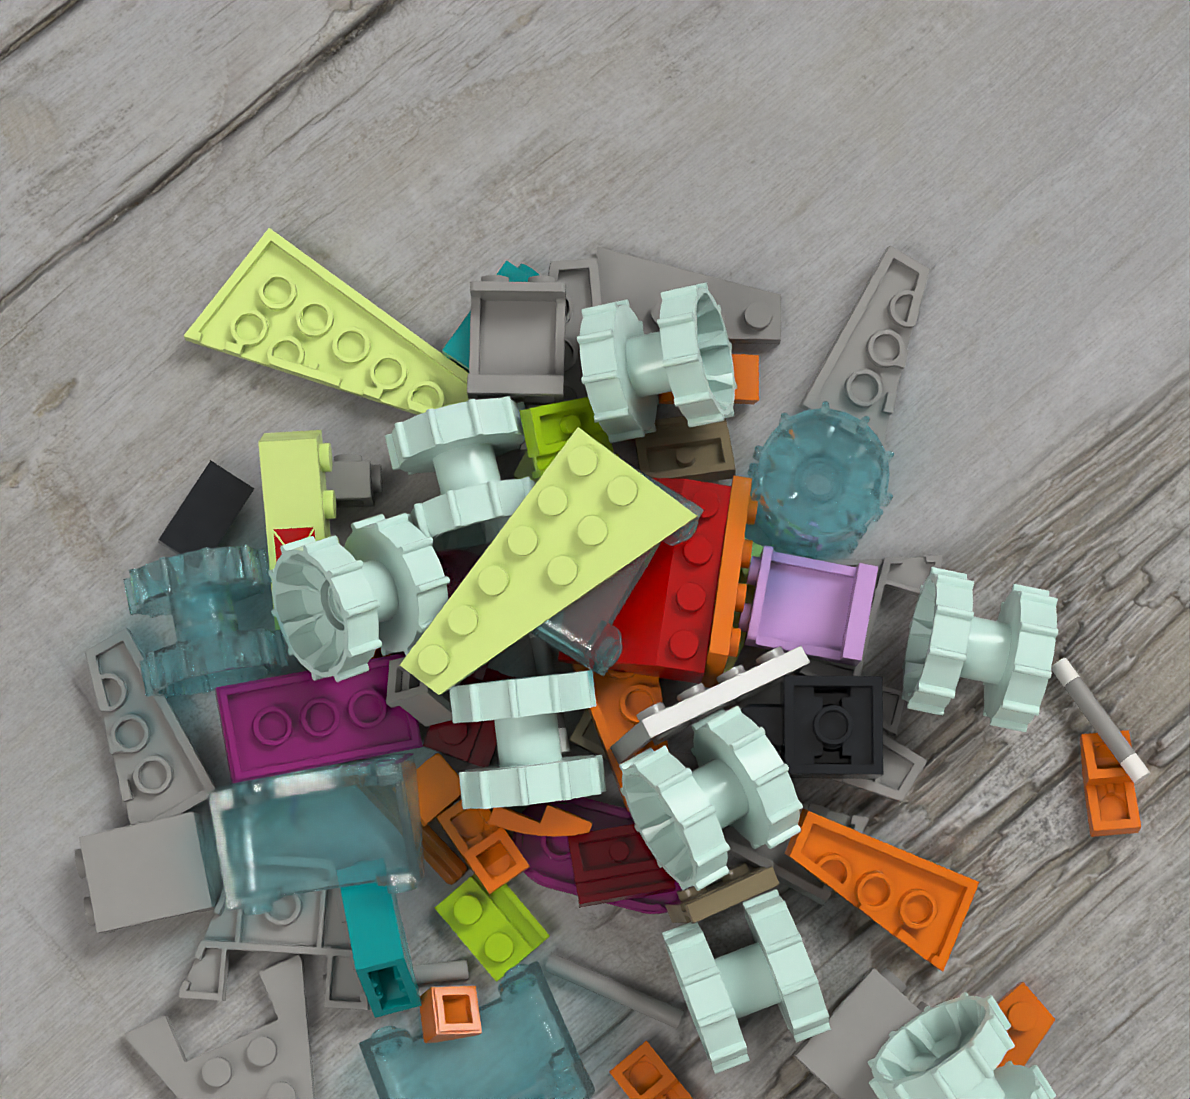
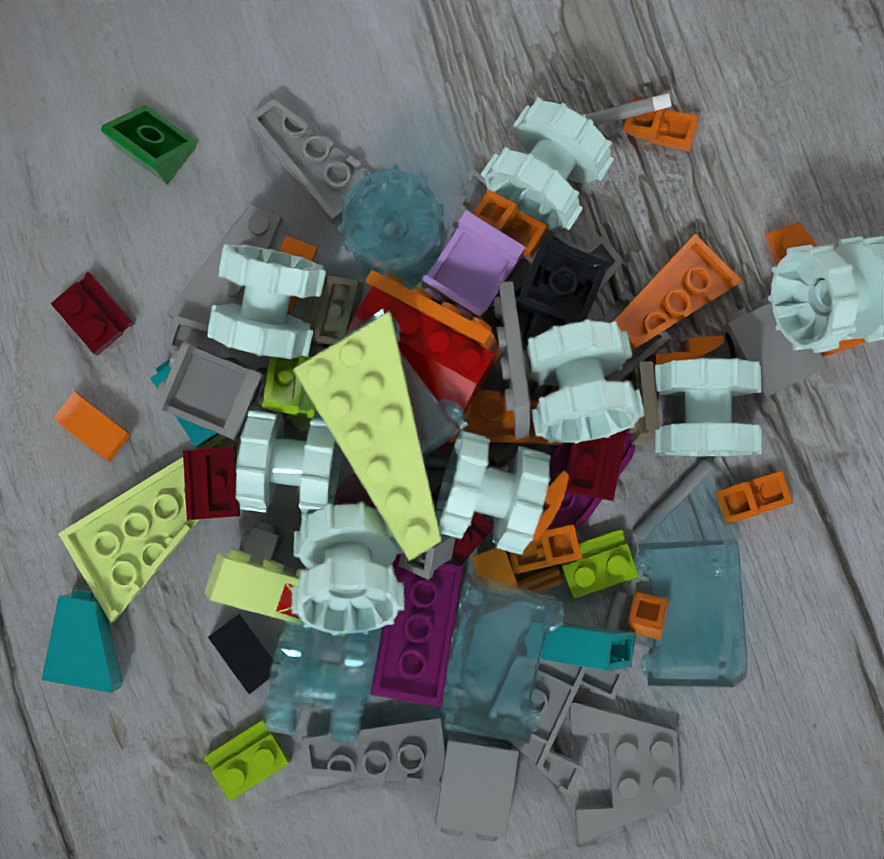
camera: 65 degrees left, 5 degrees up
none -> teal slope [42,589,122,693]
none -> dark red plate [50,272,135,356]
none -> orange slope [53,391,131,462]
none -> green slope [101,105,198,185]
none -> dark red plate [183,446,240,520]
none -> lime plate [203,718,291,802]
none -> orange slope [472,189,549,259]
none -> orange slope [649,336,724,371]

